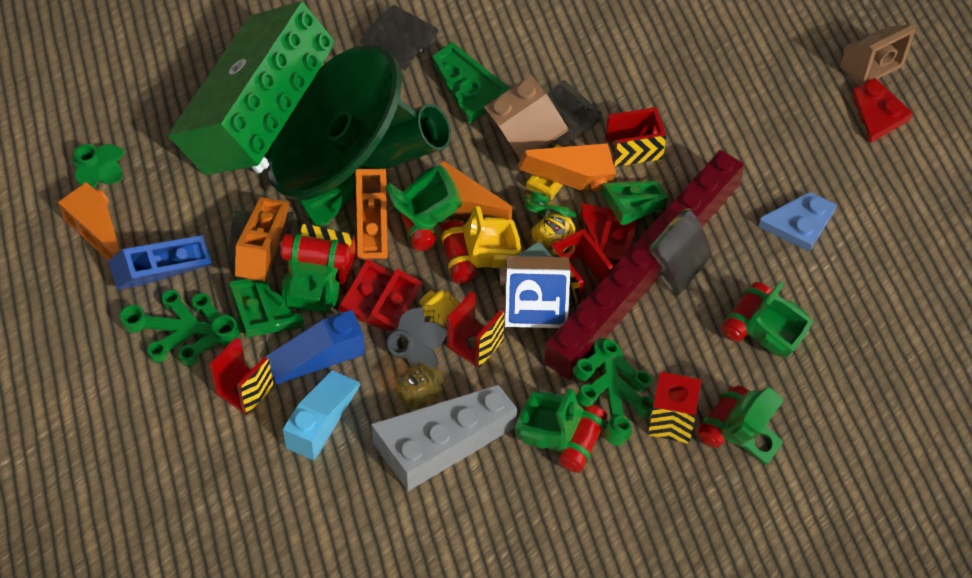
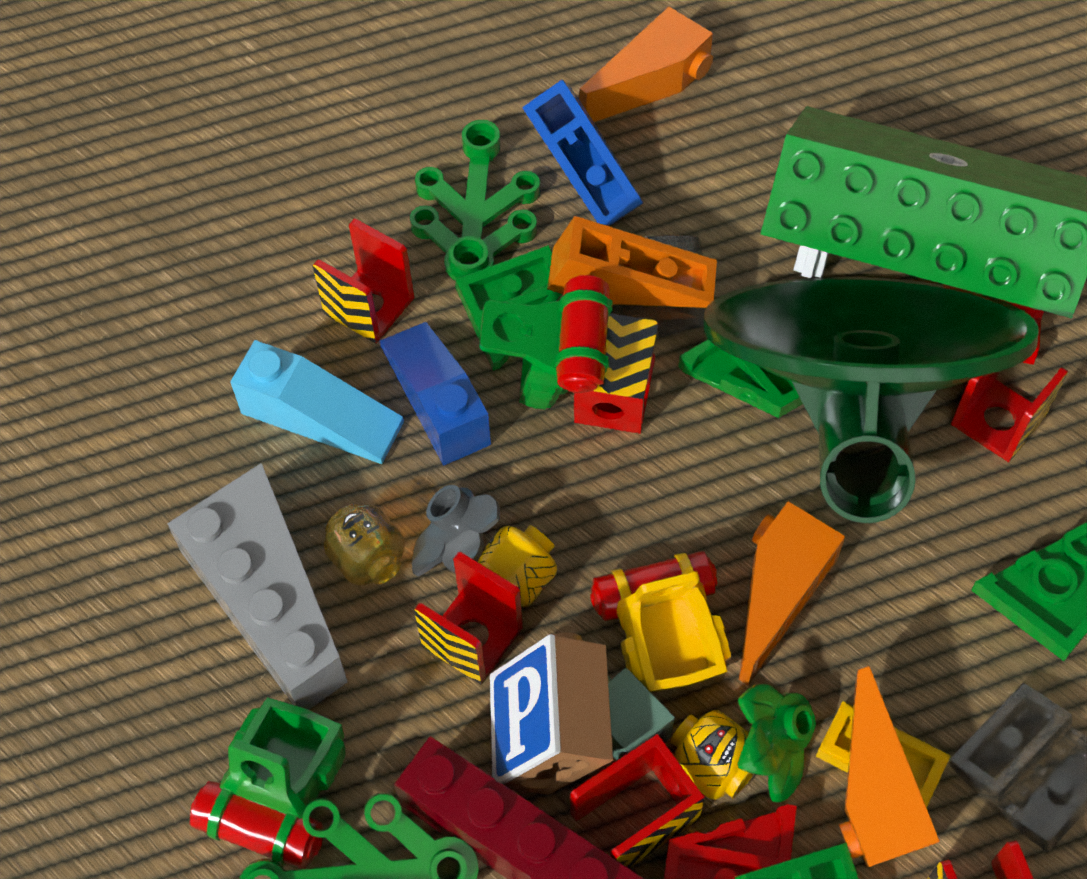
camera: 90 degrees right, 5 degrees up
green plate [72,144,125,188] -> none
red slope [338,259,423,331] -> none
orange slope [356,169,388,260] -> none
green piece [386,165,462,251] -> none
medium nougat slope [484,75,569,160] -> none

